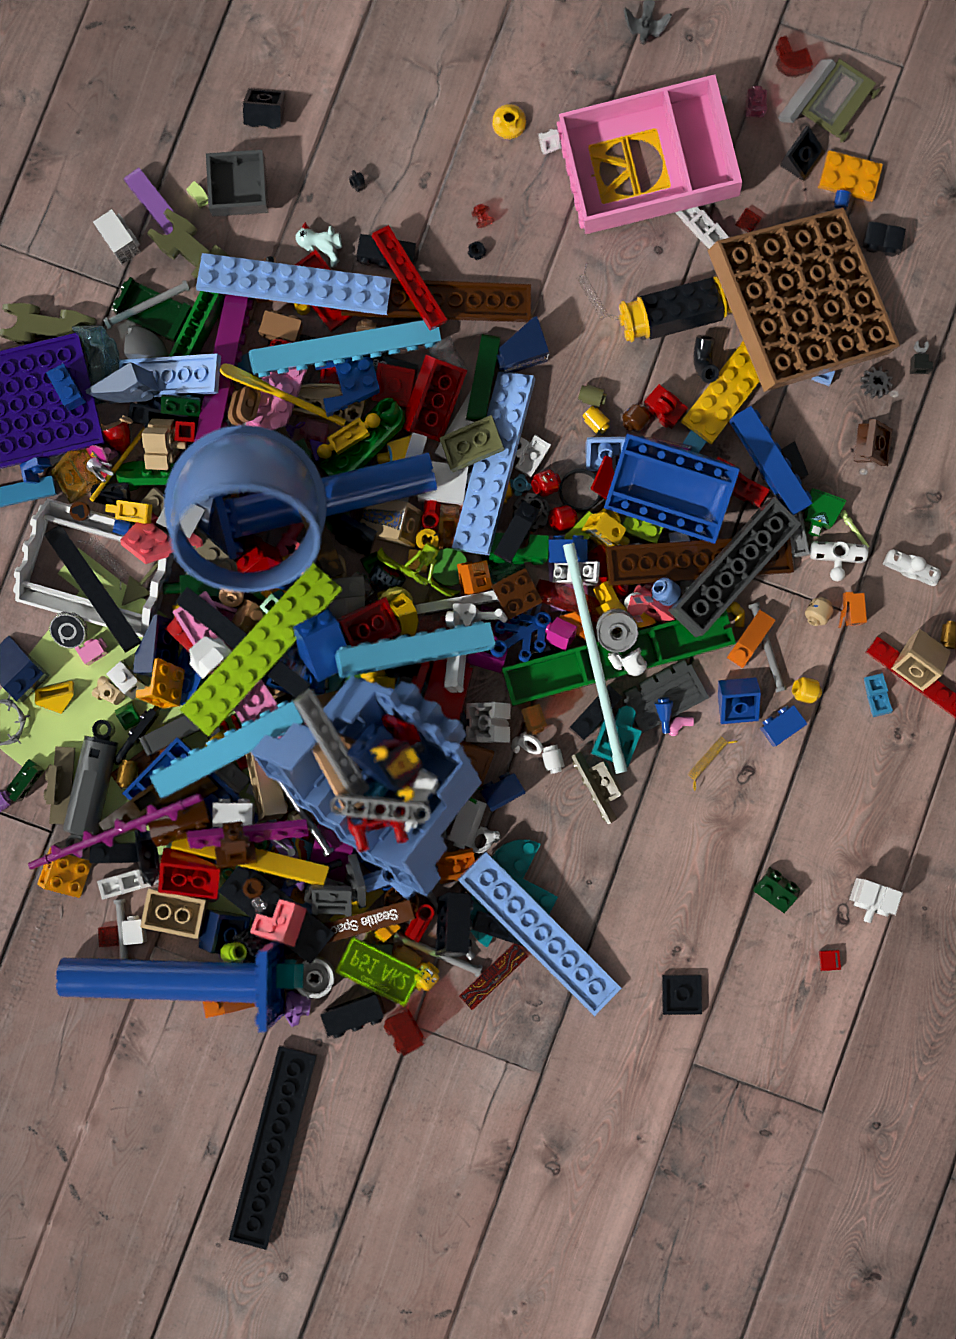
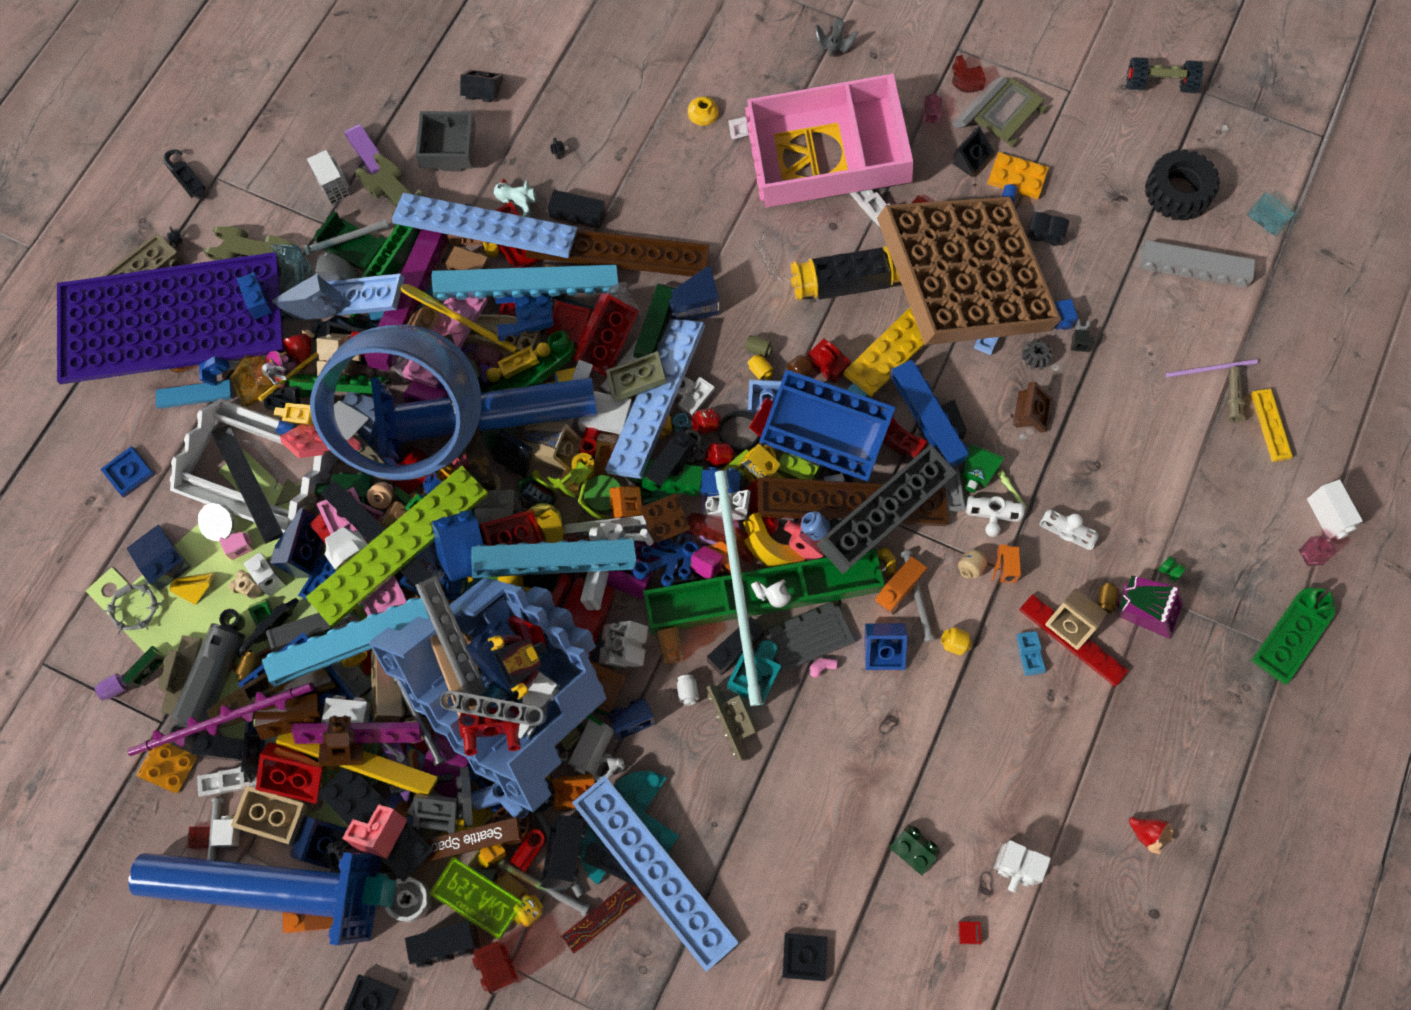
camera: 10 degrees right, 15 degrees down
reddish brown tile [70,502,90,521] -> none
light orange bracket [135,658,185,709] -> none
dark green bracket [161,395,202,417] -> none
yellowish green piece [186,181,208,208] -> none
lime brick [220,942,247,963] -> none
reddish brown tile [243,878,264,898] -> none
clear piece [252,897,267,913] -> none
medium lavender piece [284,991,311,1027] -> none
red plate [372,225,447,331] -> none
black plate [468,241,486,260] -> none
clear red wheel [471,204,494,228] -> none
white piece [511,731,543,754] -> none
light grey wheel [596,609,638,653] -> none
piece [624,592,654,622] -> none
blue cone [654,697,673,734] -> none
yellow piece [687,736,738,791] -> none
black cylinder [693,335,719,383] -> none
blue brick [760,705,807,747] -> none
none -> blue brick [1054,299,1078,330]

